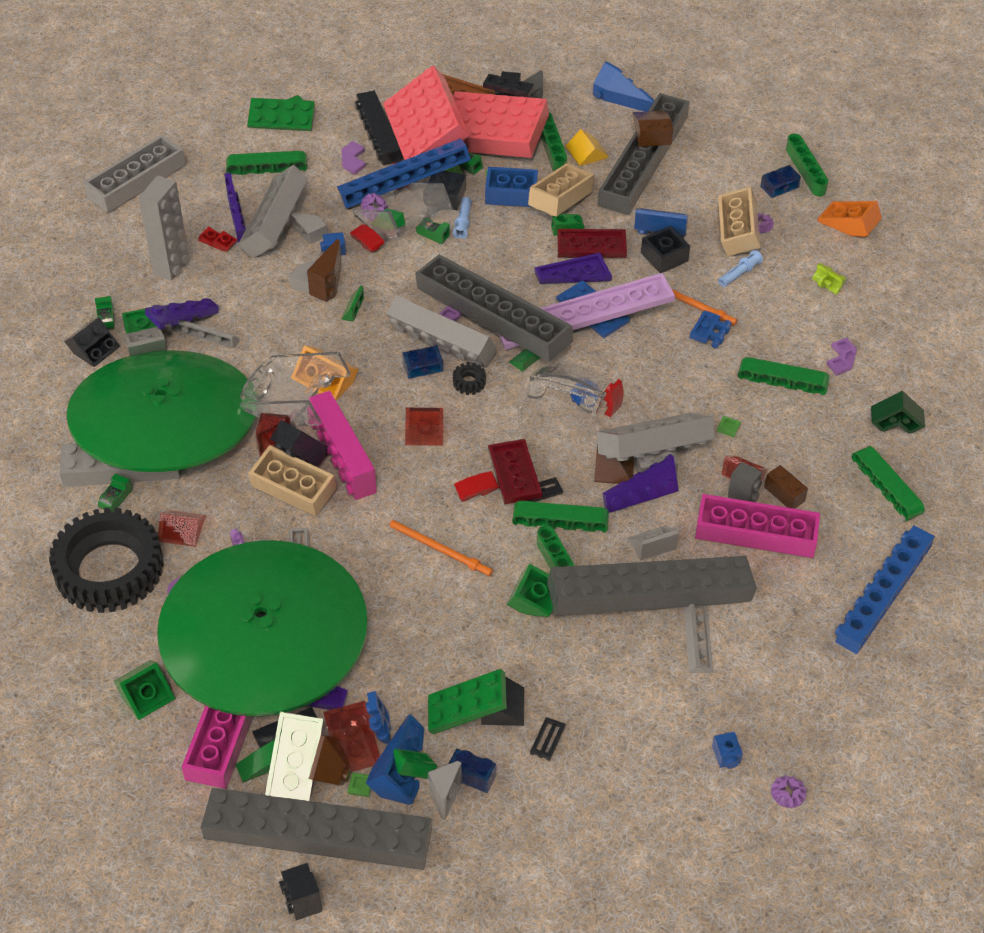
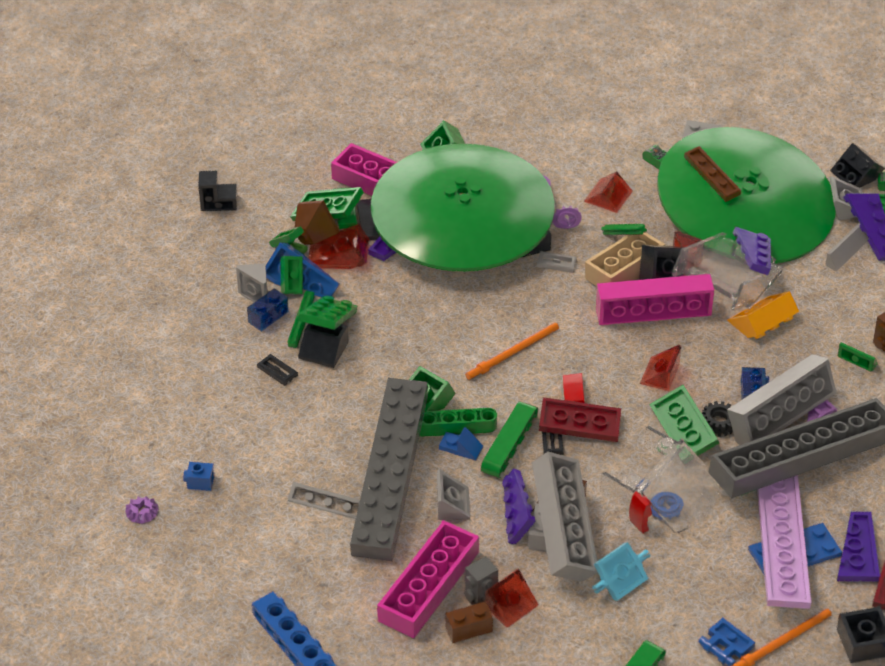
camera: 110 degrees right, 5 degrees down
black tyre [49,508,164,613] -> none
dark grey brick [201,788,432,870] -> none
blue plate [366,691,392,744] -> none
bright green tile [717,416,741,437] -> none
none -> green plate [269,226,304,248]
none -> green axle [287,290,315,348]
none -> blue slope [439,427,483,461]
none -> medium azure plate [592,542,651,601]
none -> green axle [601,224,647,235]
none -> plate [649,385,720,463]
none -> reddish brown tile [684,146,741,202]
none -> dark purple wing [733,226,771,275]

